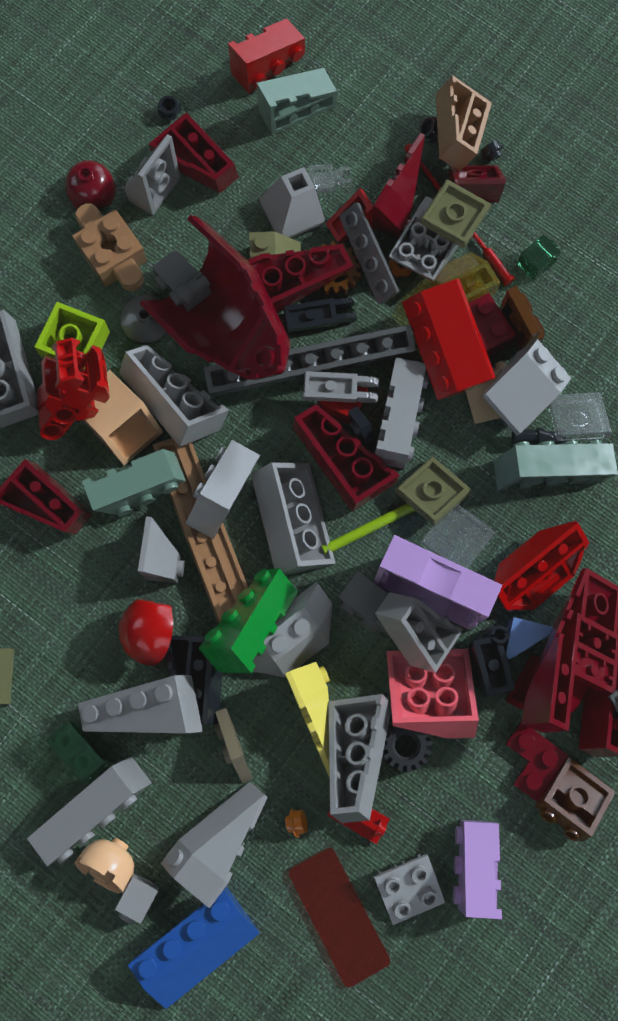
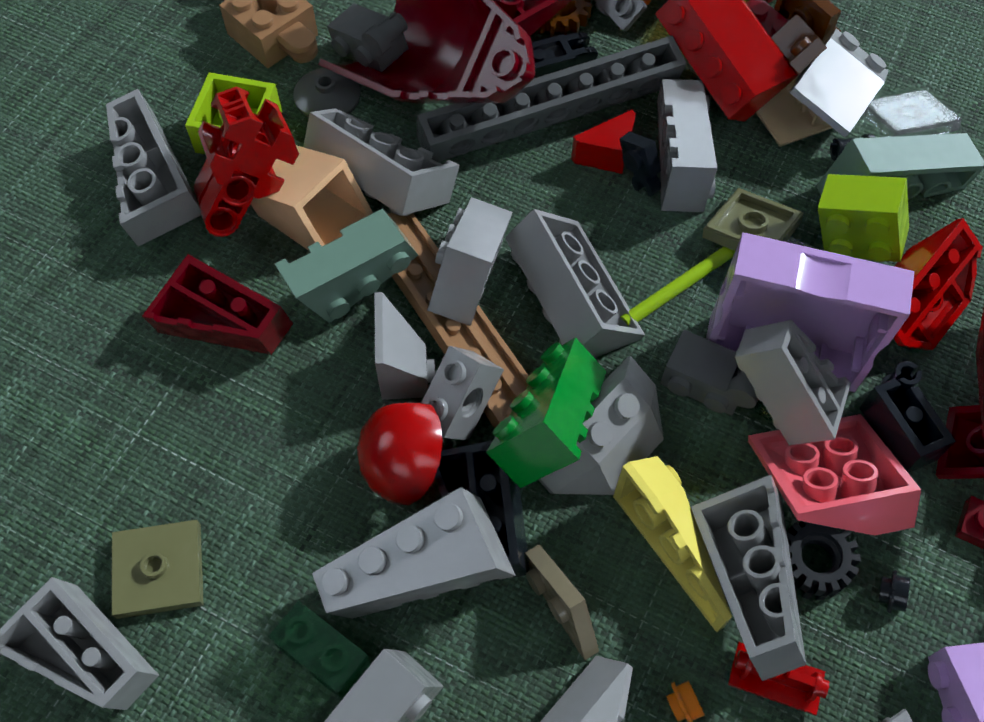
camera: 10 degrees left, 15 degrees down
dark red wedge [292,404,400,512] -> none
light grey hinge [303,371,378,403] -> none
medium blue slope [503,617,553,661] -> none
none -> light grey brick [421,346,504,440]
none -> slope [772,15,827,73]
none -> lime brick [818,174,909,262]
none -> black plate [879,570,910,613]

